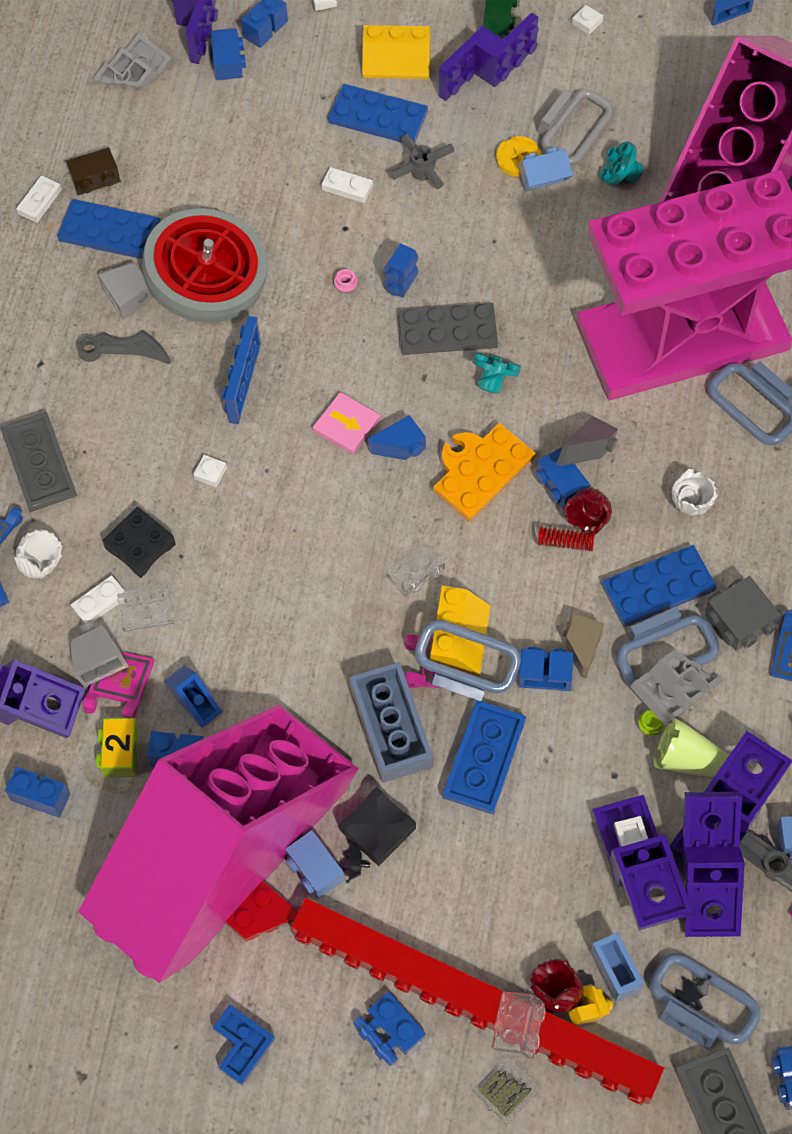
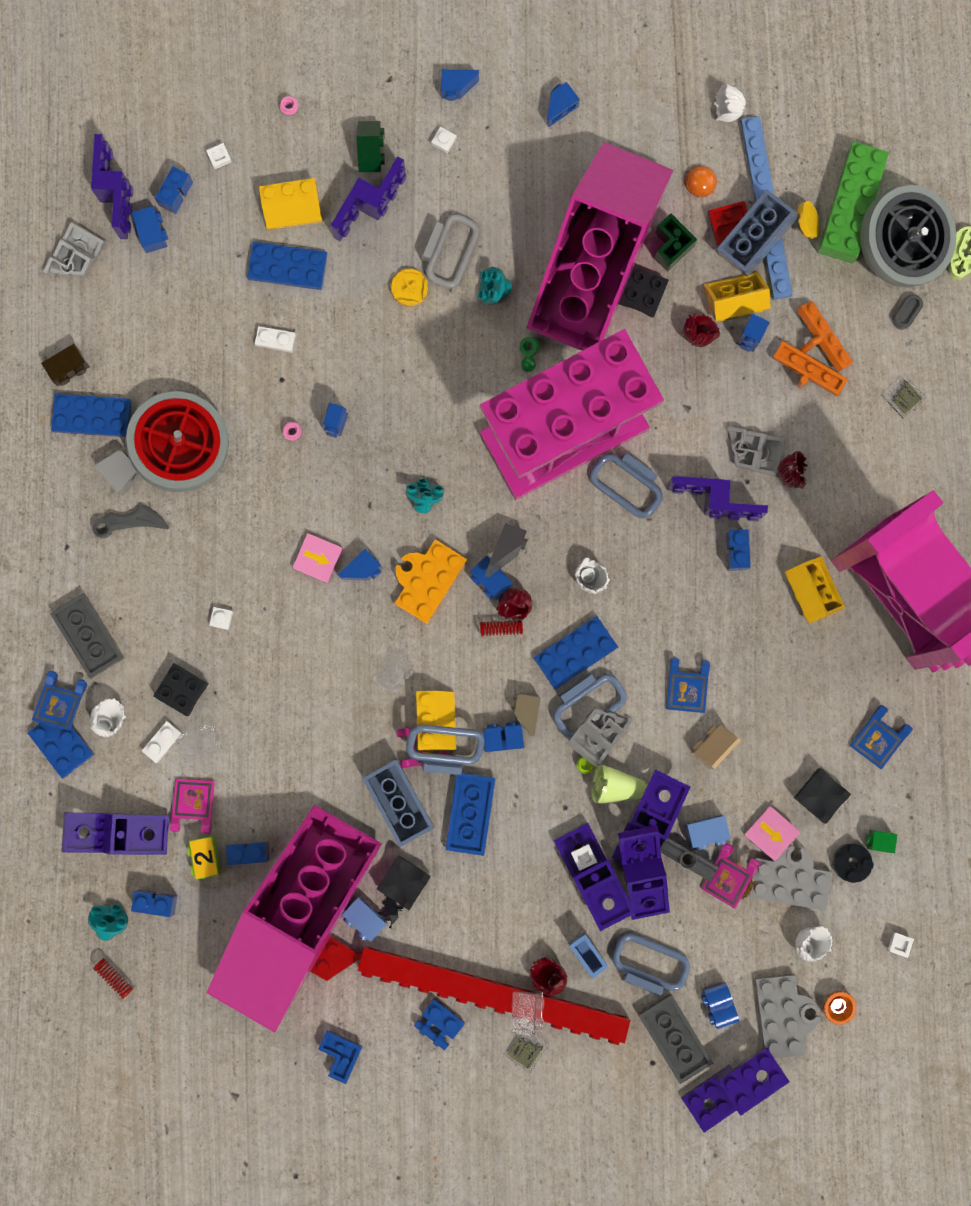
camera: 15 degrees left, 20 degrees up
white plate [16,175,62,223] -> none
light grey torso [70,623,129,687] -> none
blue slope [164,665,222,728] -> none
blue plate [222,316,261,425] -> none
dark grey bar [390,134,454,189] -> none
dark grey plate [399,303,498,355] -> none
medium blue piece [518,147,573,192] -> none
yellow piece [568,984,613,1025] -> none
black piece [675,975,712,1010] -> none
dark grey brick [705,576,781,651] -> none

